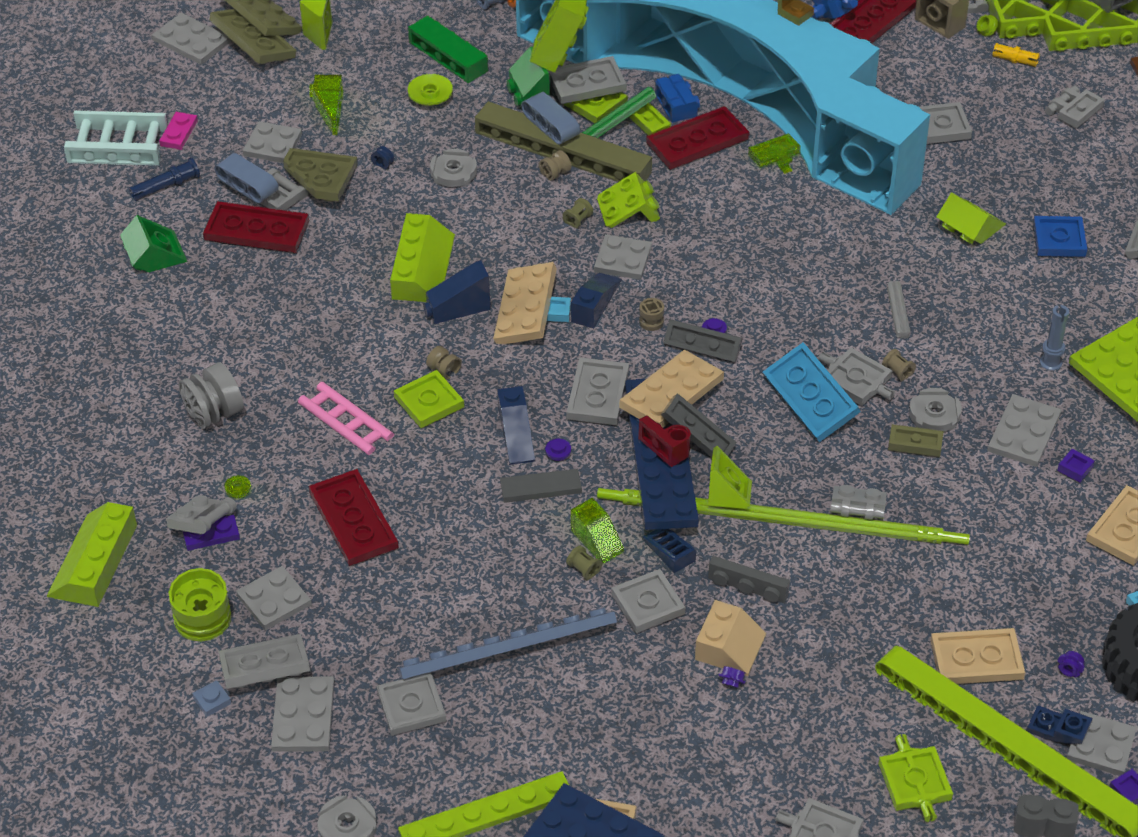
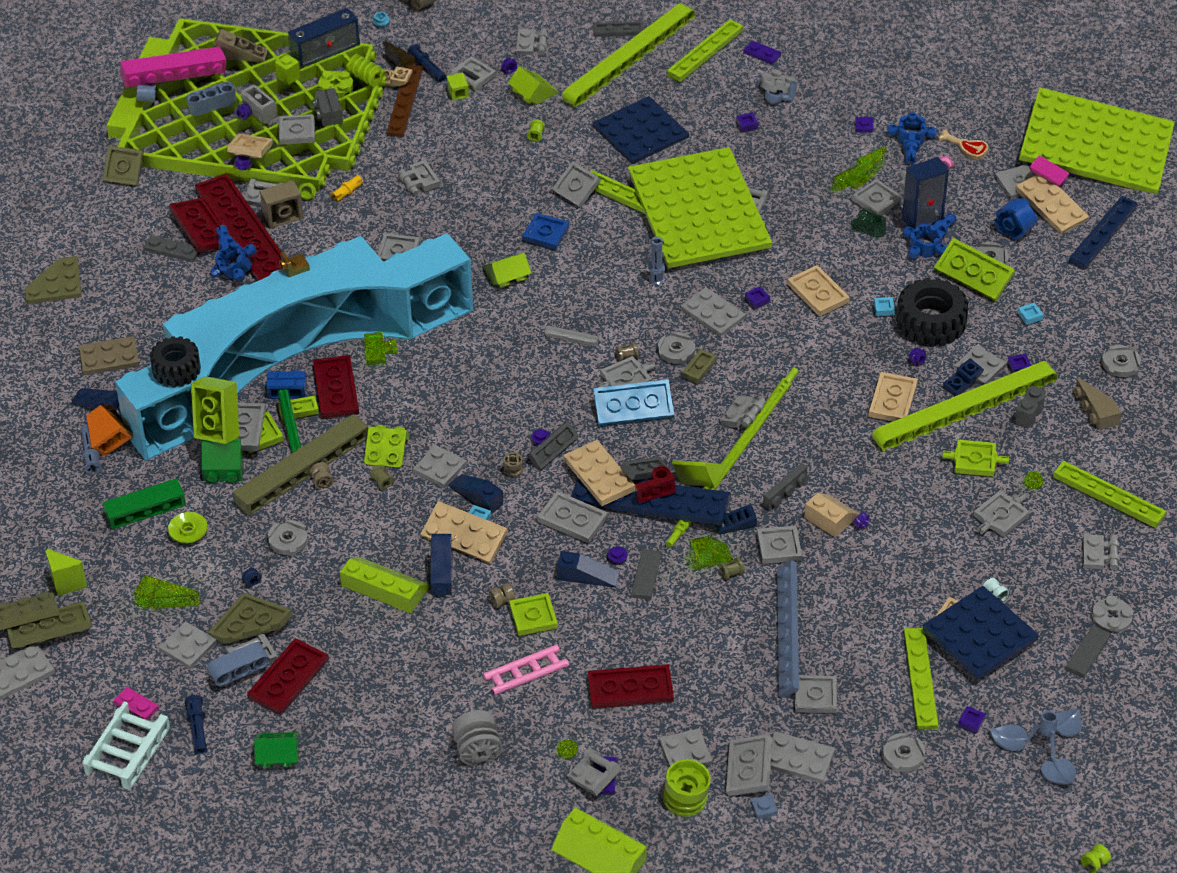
camera: 70 degrees left, 0 degrees up
sand blue beam [521,92,580,144] -> none

